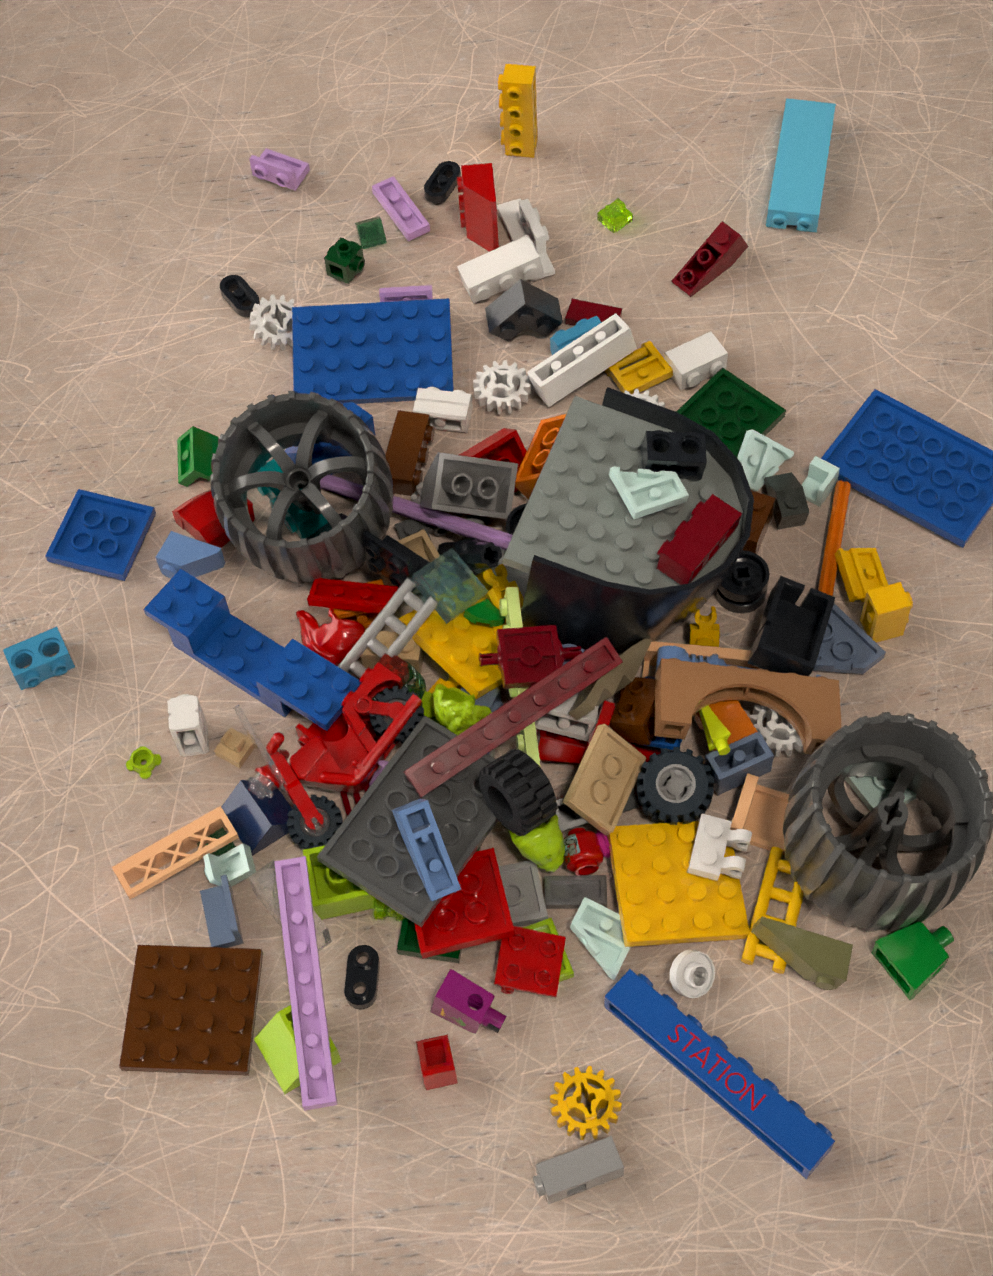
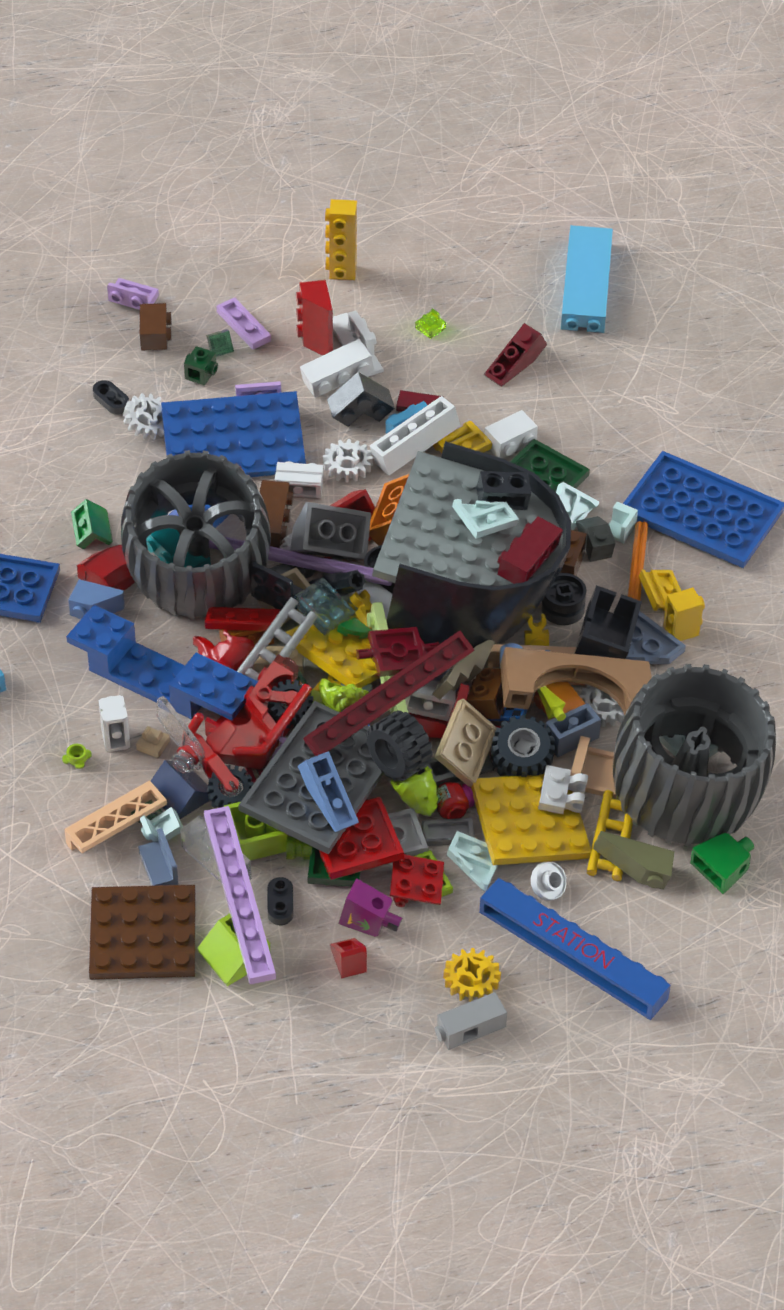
camera: 10 degrees left, 10 degrees down
black plate [424,161,461,204] -> none
none -> reddish brown brick [139,303,172,351]

